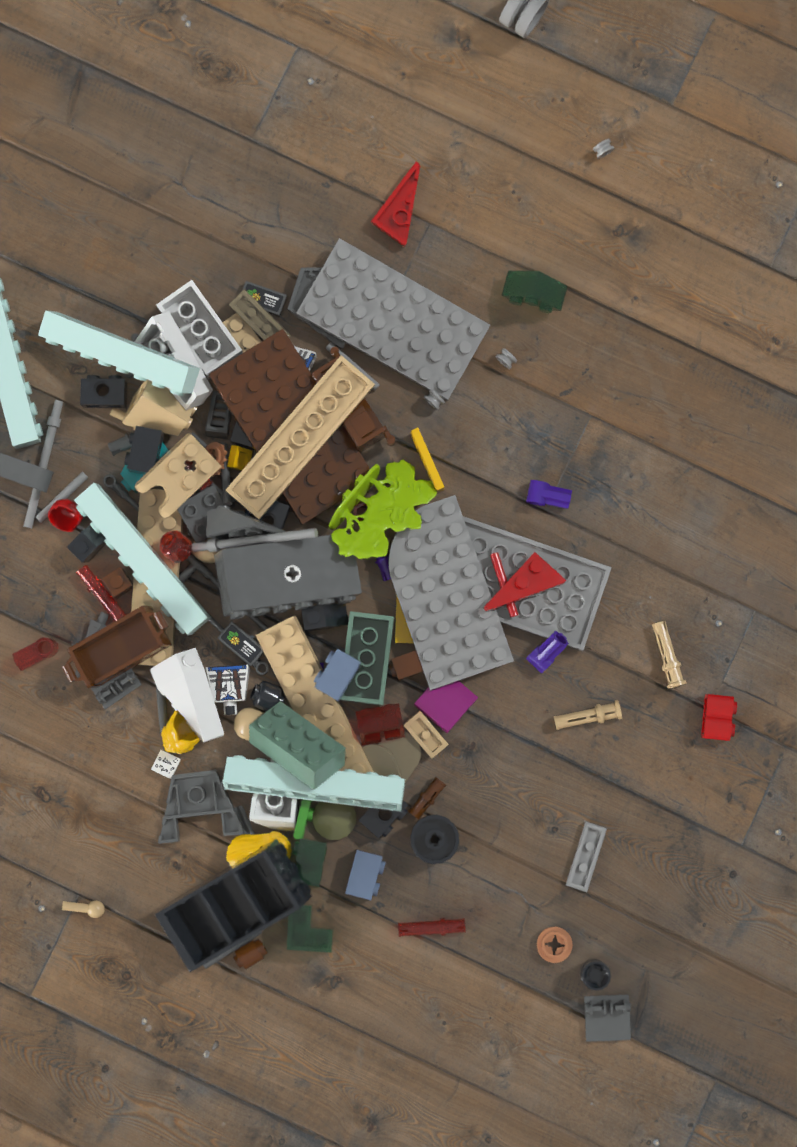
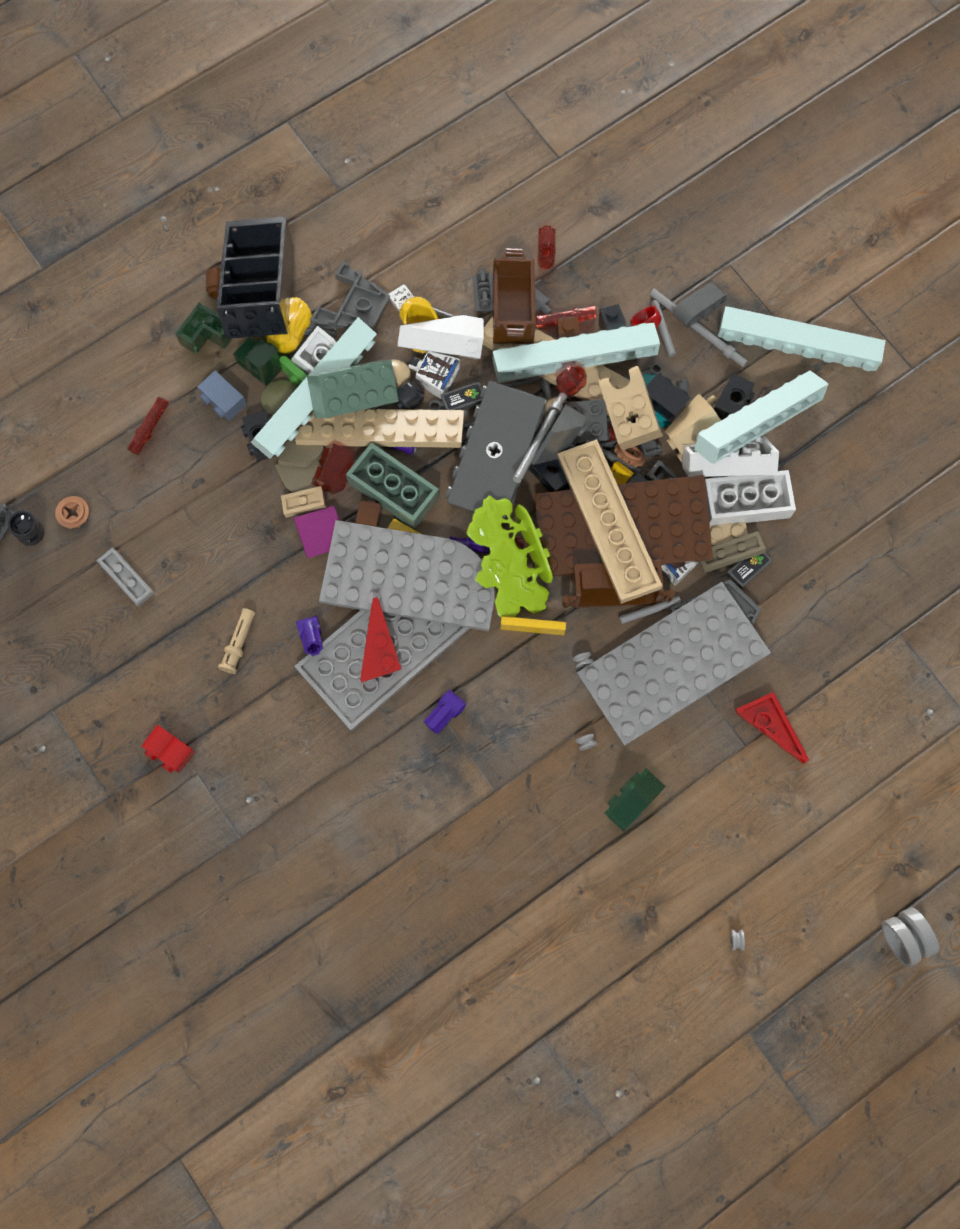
camera: 115 degrees right, 10 degrees down
tan bar [62,900,105,918] -> none
black slope [301,604,349,632] -> none
sand blue brick [314,649,362,702] -> none
reddish brown pin [408,776,447,820] -> none
black wheel [410,814,459,864] -> none
red bar [490,552,519,618] -> none
tan pin [652,621,687,689] -> none

